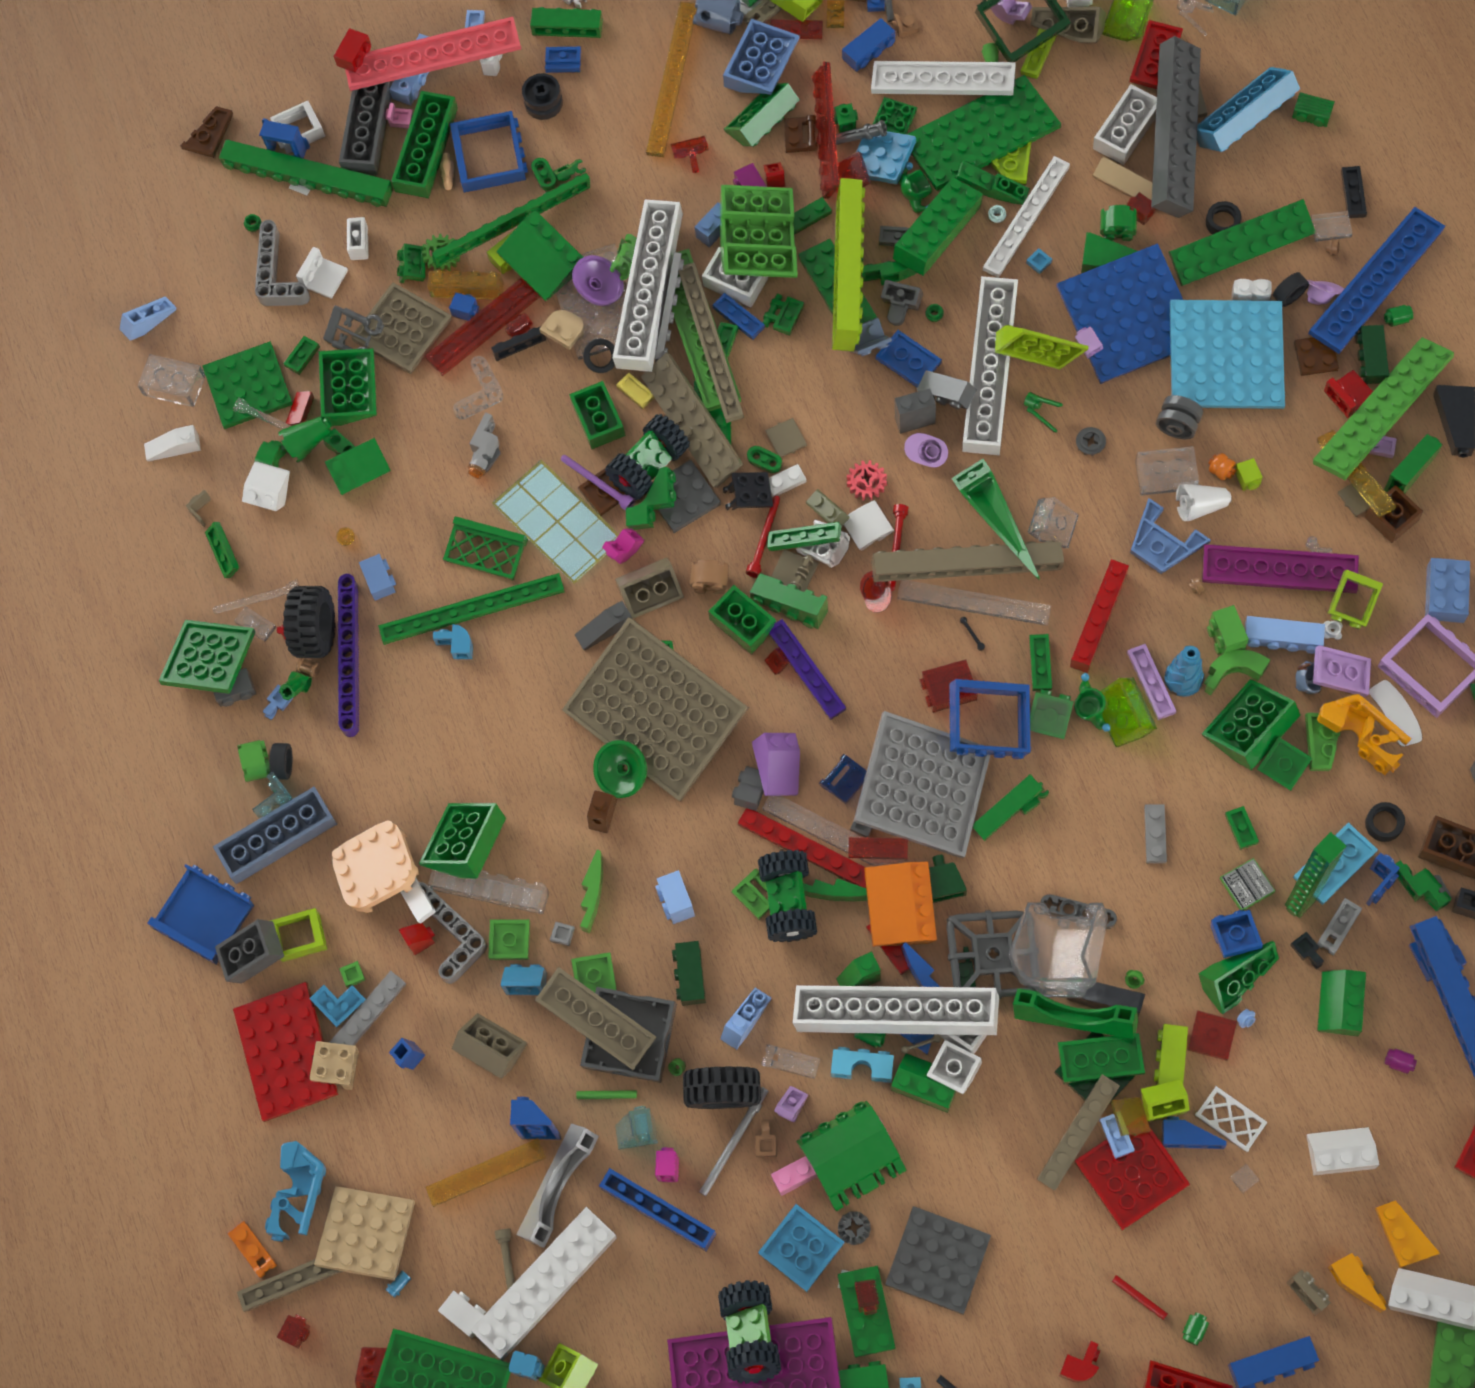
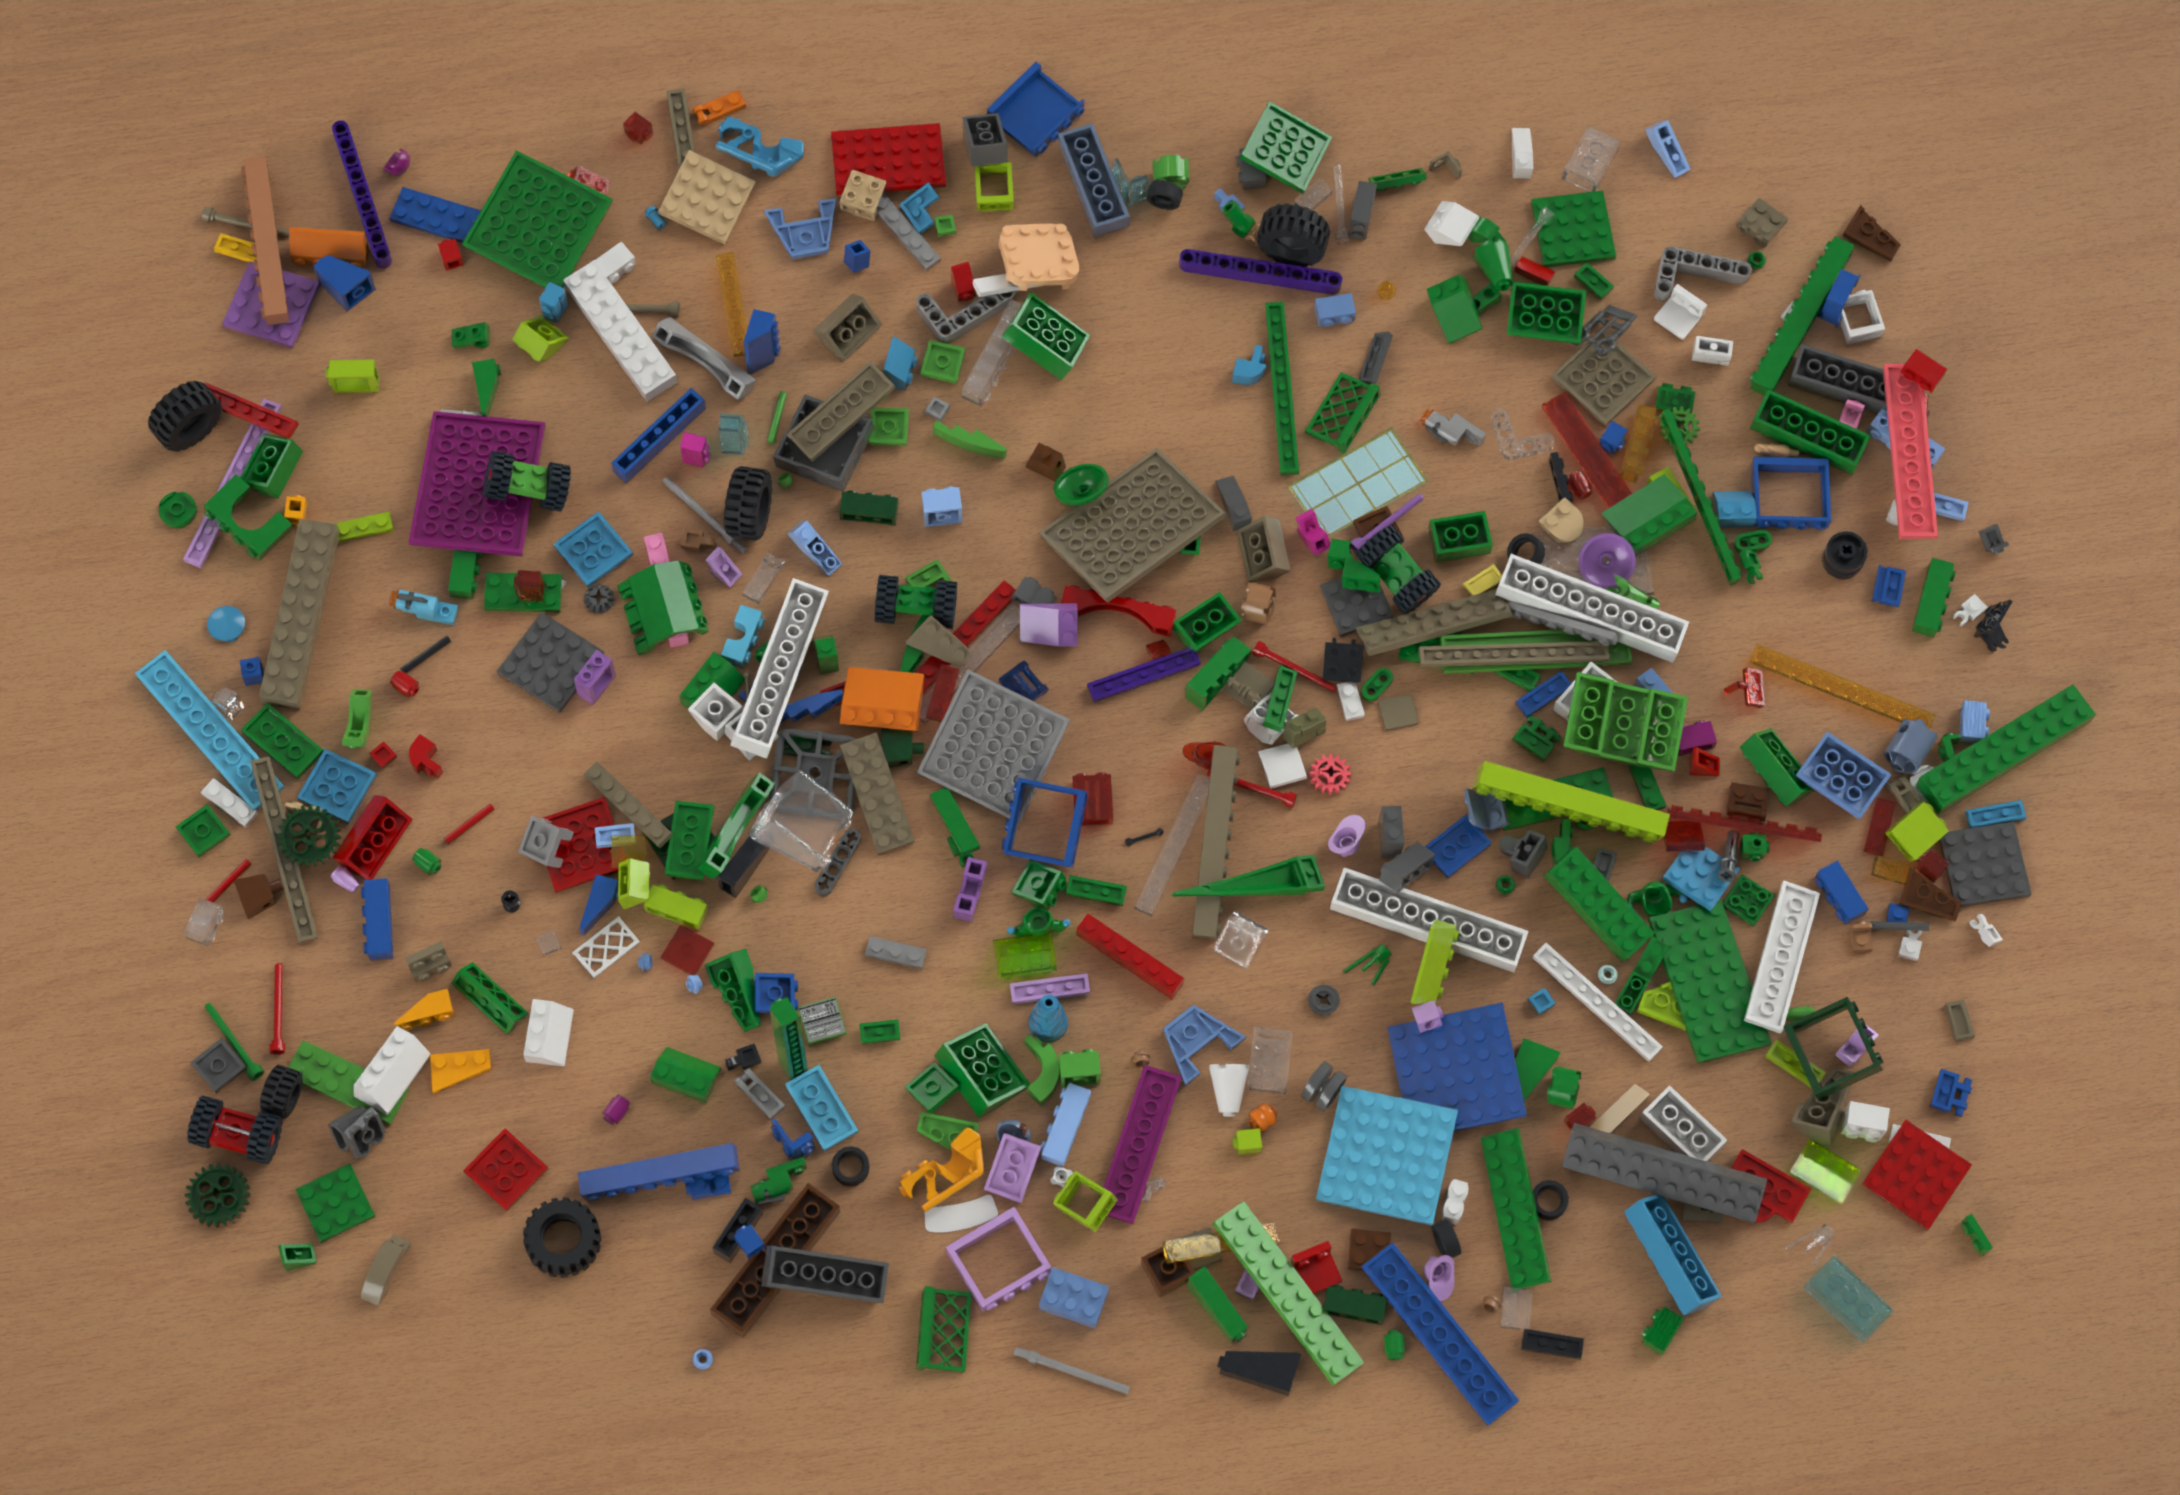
camera: 90 degrees right, 0 degrees up
none -> green fence [451,962,528,1034]
none -> black bush [501,890,520,913]
none -> light grey panel [518,816,574,868]
none -> medium lavender window [574,650,616,705]
none -> medium blue plate [638,952,652,971]
none -> medium blue wing [764,198,836,259]
none -> dark tan plate [840,733,914,854]
none -> dark tan wing [905,614,973,668]
none -> medium lavender arch [953,857,987,922]
none -> red arch [1061,585,1176,637]
none -> dark grey brick [1348,181,1377,240]
none -> dark grey plate [1359,332,1393,384]
none -> dark azure slope [1713,491,1757,528]
none -> dark tan plate [1736,198,1788,247]

